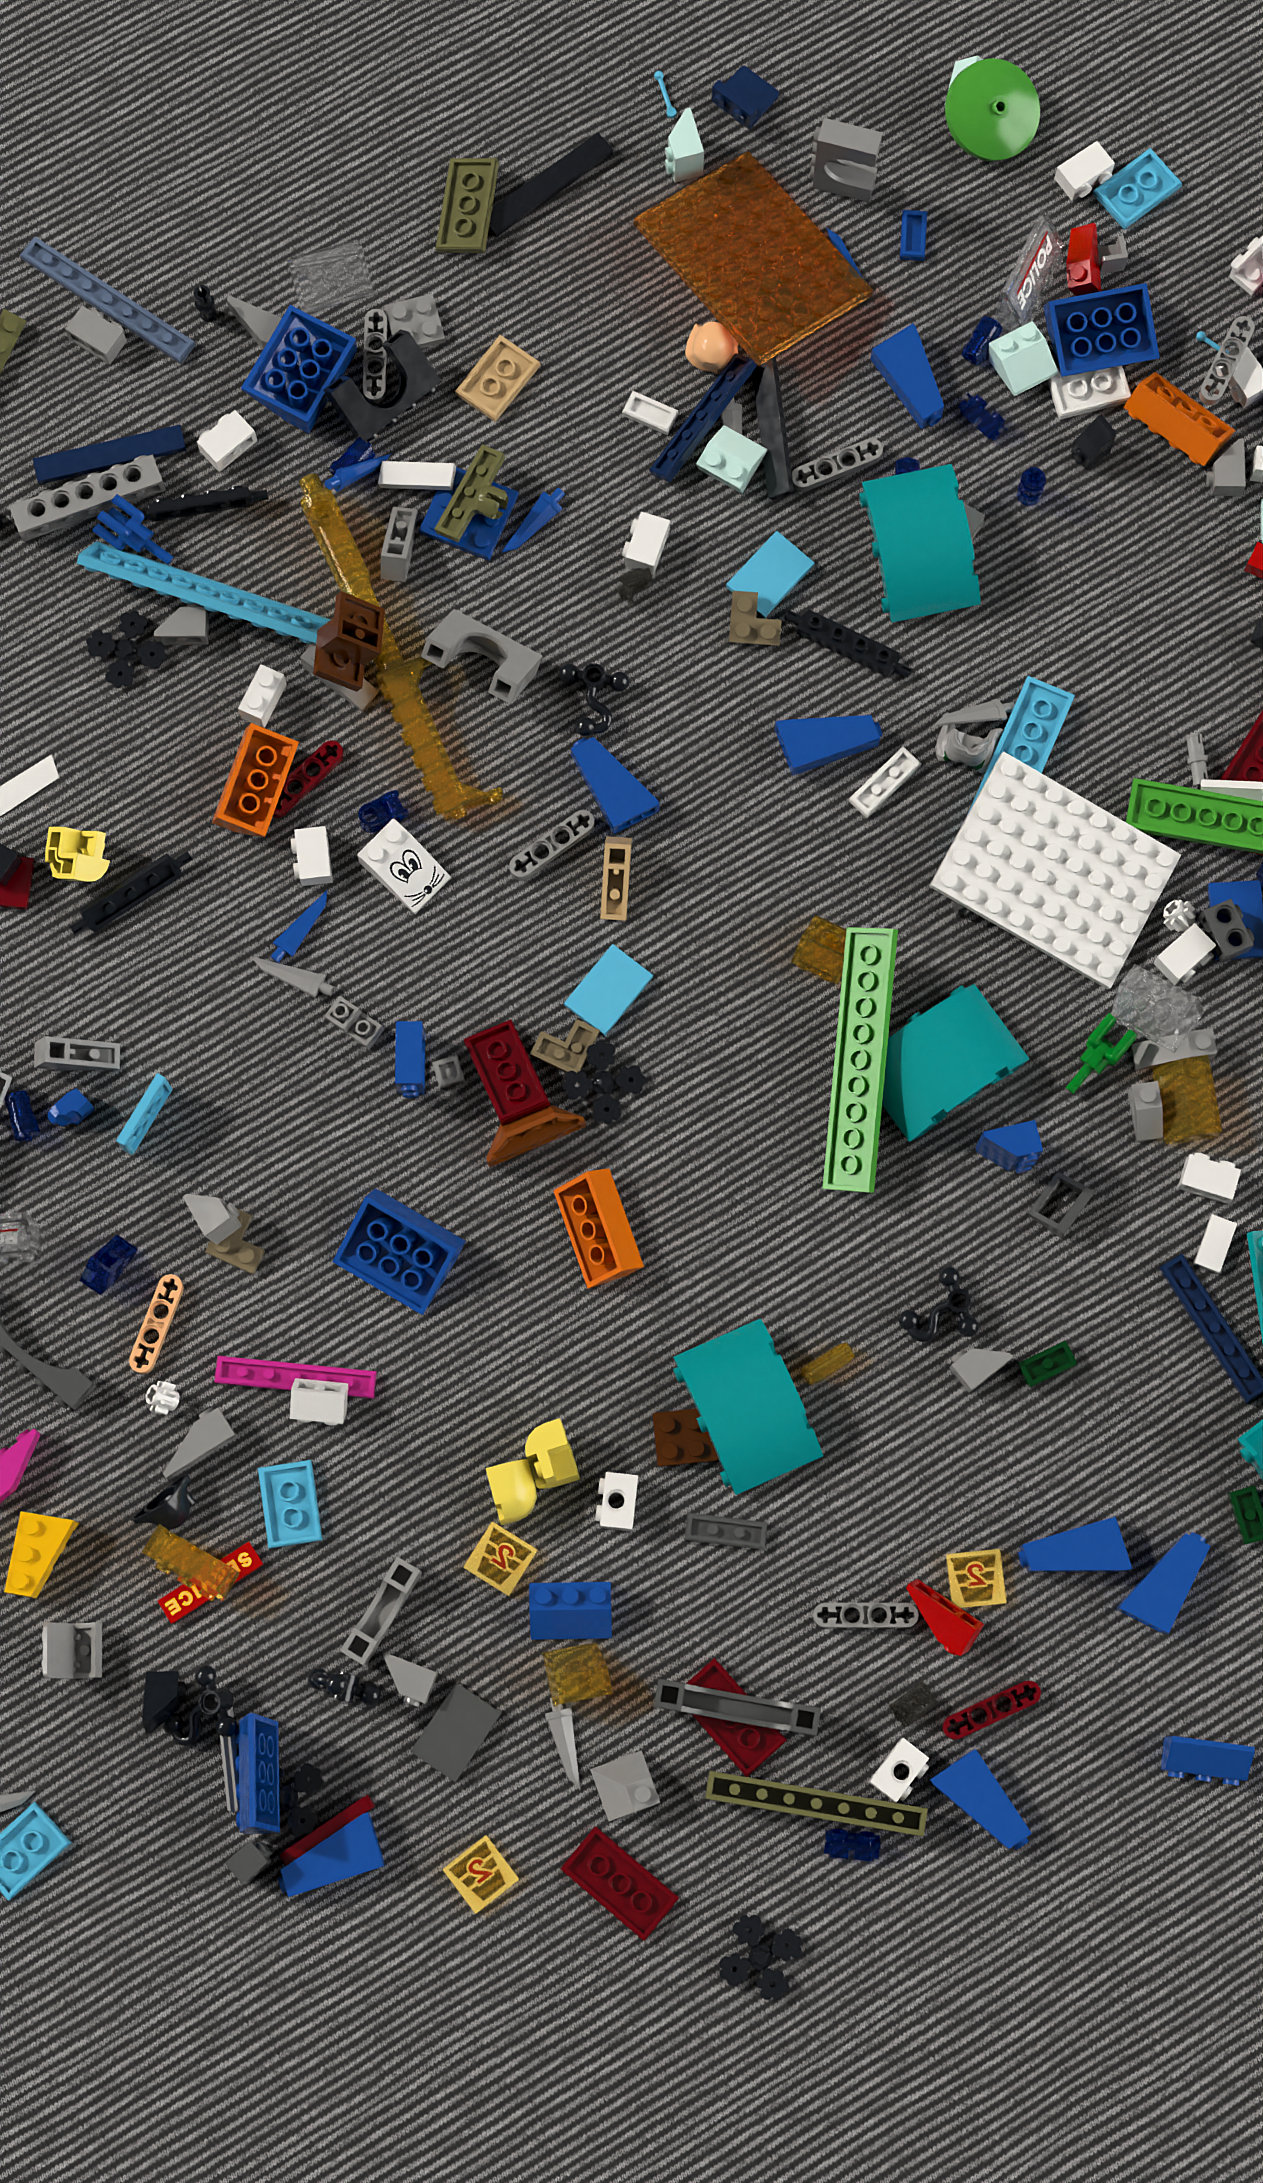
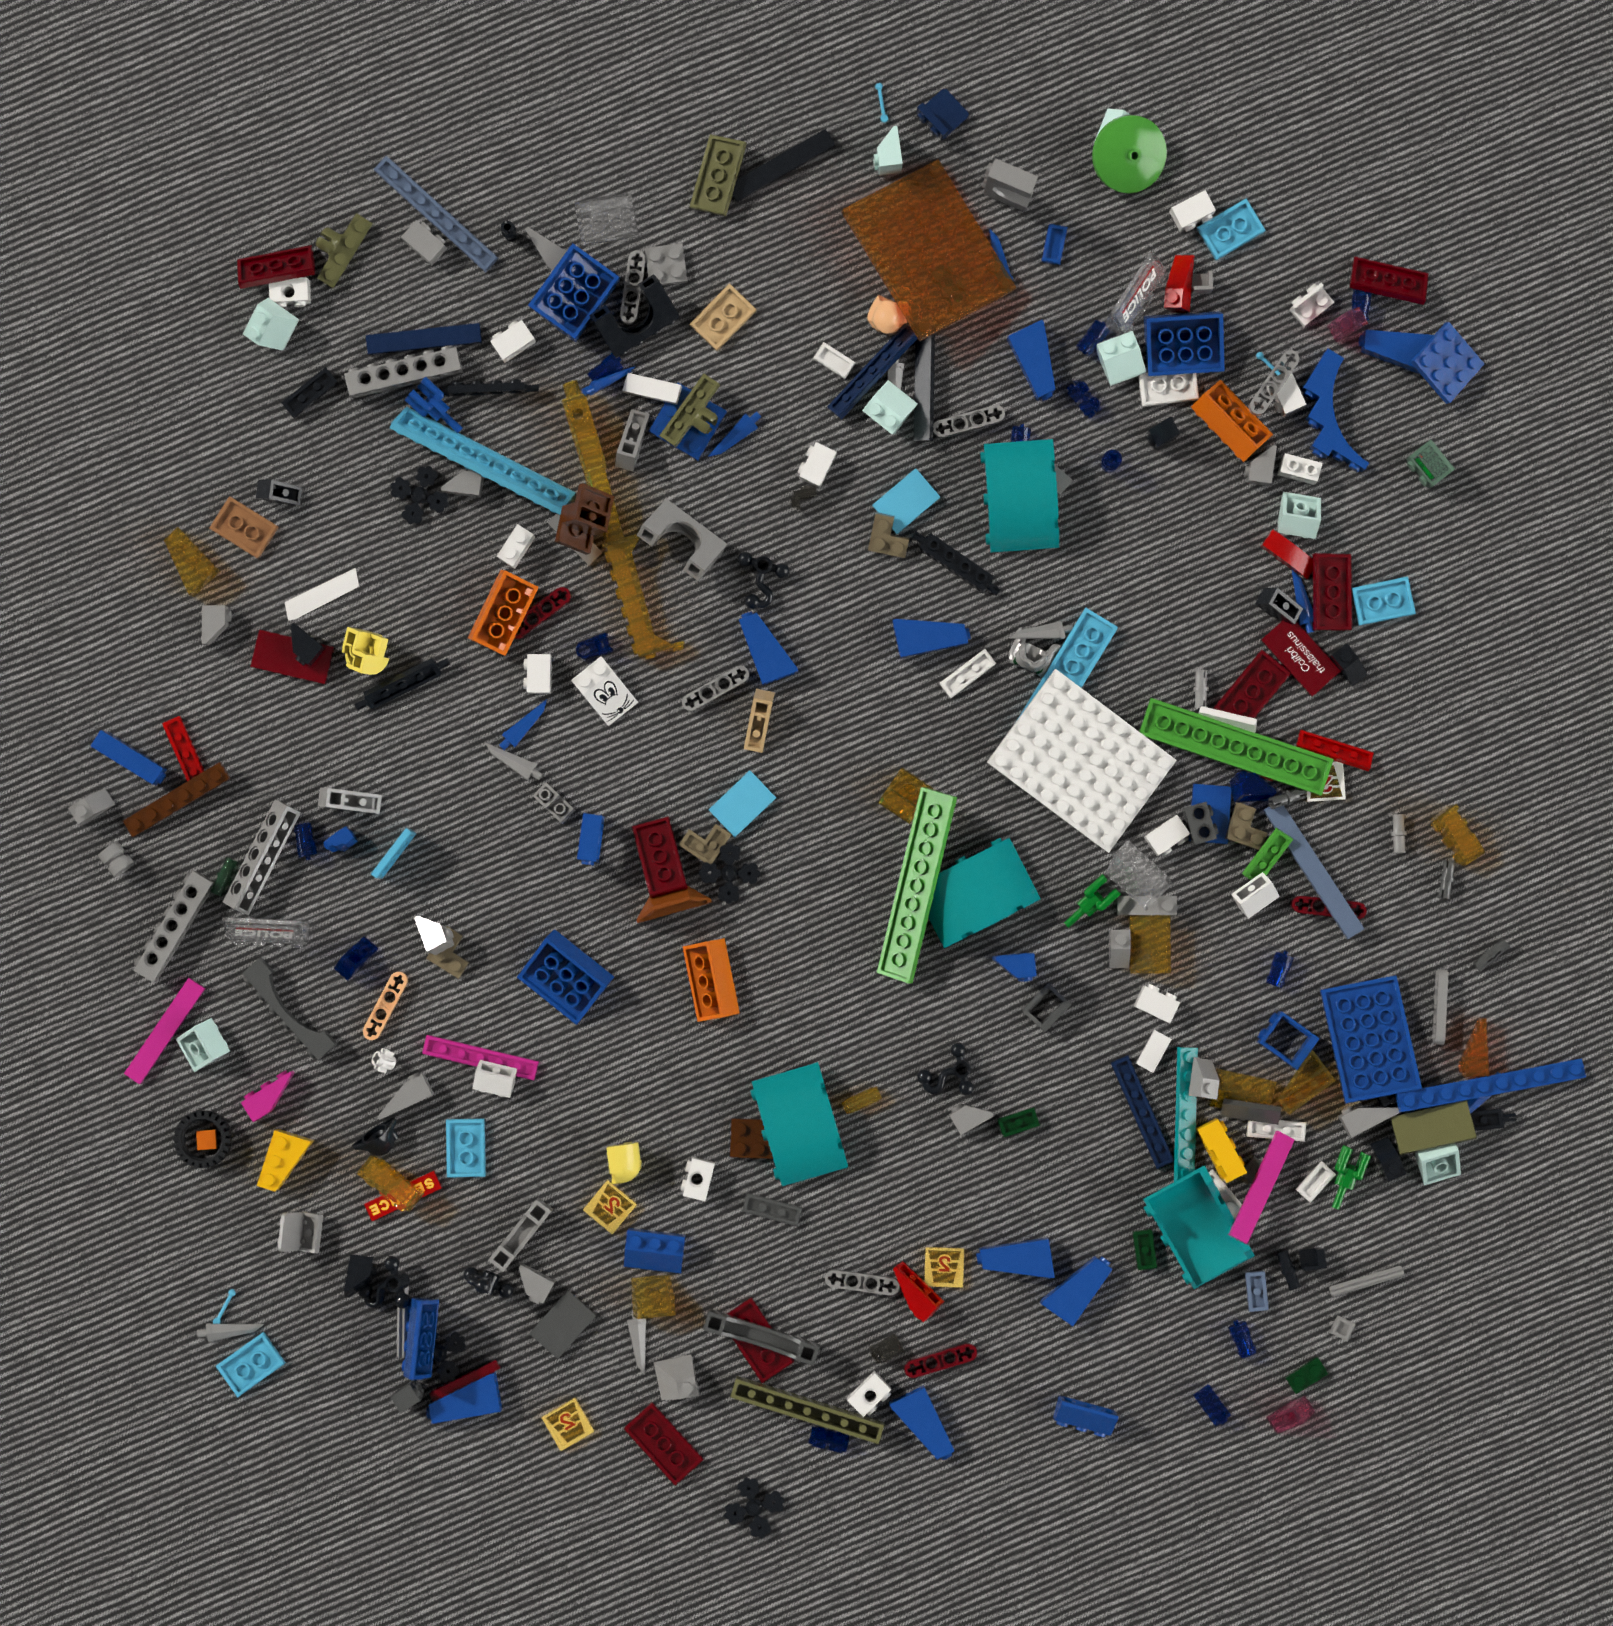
camera: 10 degrees right, 10 degrees up
light grey tile [432,1055,465,1089] -> none
light yellow brick [525,1418,580,1489] -> none
white gear [1163,900,1196,932] -> none

